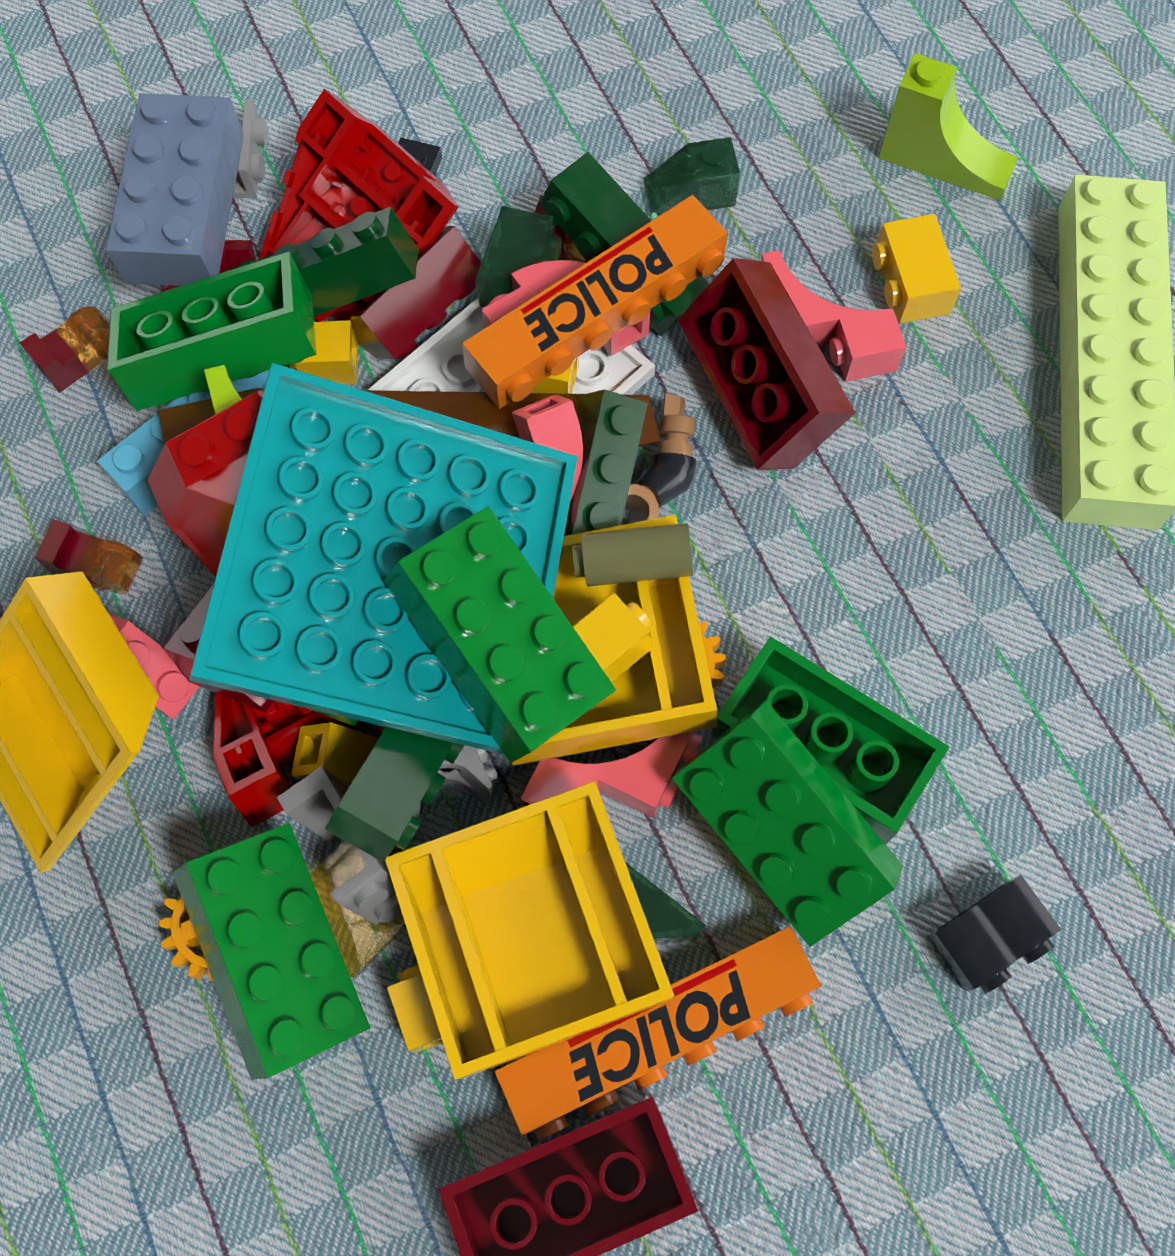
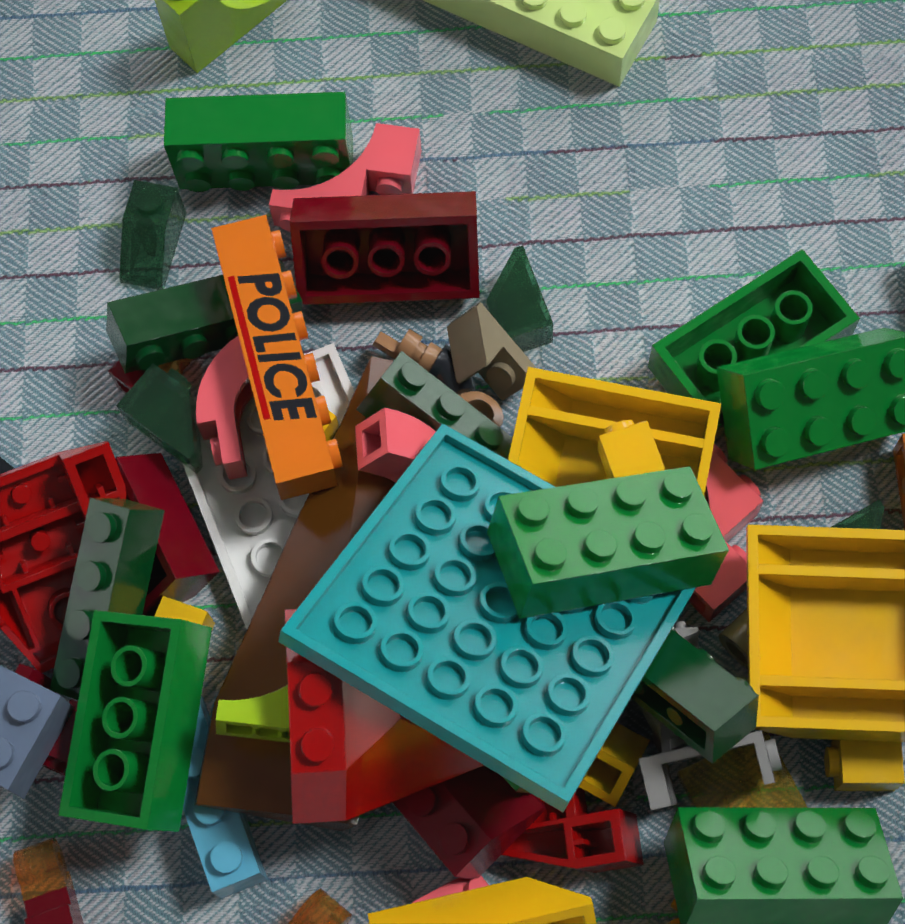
camera: 65 degrees left, 0 degrees up
olive brick [572,523,693,587] -> none
yellow brick [872,214,961,324] -> none
none -> green brick [164,92,353,192]
none -> dark tan slope [447,302,536,401]
none -> clear green slope [486,245,554,352]

